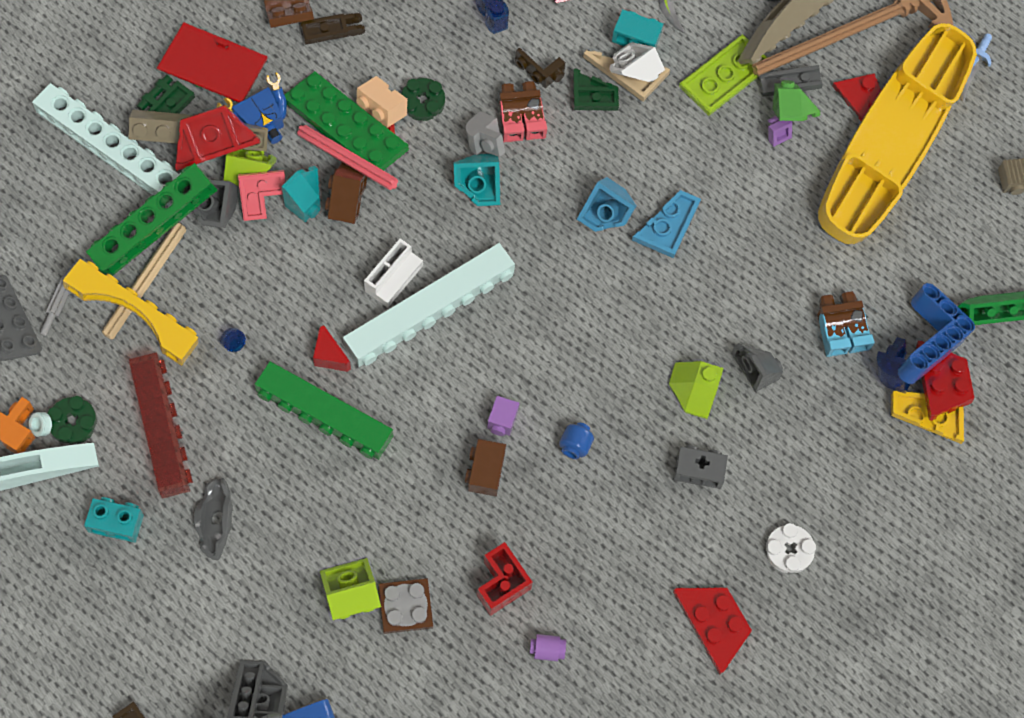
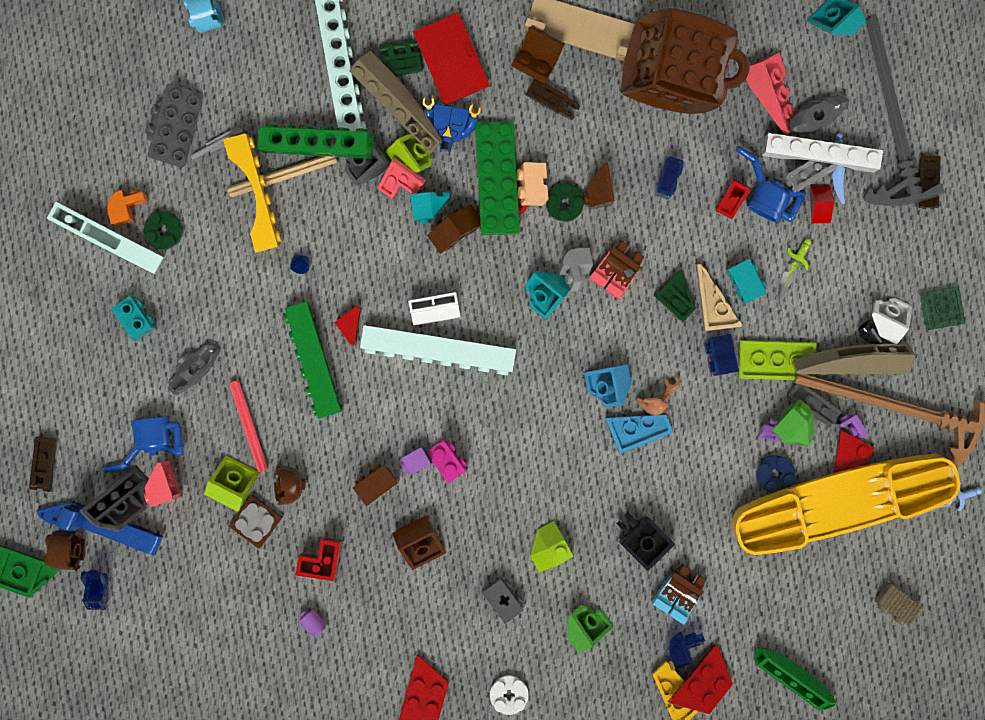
camera: 50 degrees right, 20 degrees up
light aqua tile [29,412,52,437] -> none
clear red brick [129,352,193,499] -> none
red wing [175,105,261,171] -> none
coral axle [297,125,398,190] -> none
dark brown bracket [515,48,566,88] -> none
blue head [559,422,594,460] -> none
white slope [609,42,665,82] -> none
dark grey slope [731,343,783,392] -> none
blue beam [898,283,975,384] -> none
none -> blue piece [103,416,184,473]
none -> coral slope [144,461,182,507]
none -> coral axle [229,380,268,472]
none -> reddish brown cylinder [274,466,306,505]
none -> reddish brown slope [392,516,446,570]
none -> dark pink bracket [426,439,468,483]
none -> bright green slope [567,605,613,653]
none -> reddish brown slope [583,162,615,210]
none -> black hinge [616,512,675,571]
none -> nougat piece [637,376,680,416]
none -> clear blue brick [704,334,739,376]
none -> dark blue plate [756,455,795,493]
none -> medium lavender bracket [836,413,868,439]

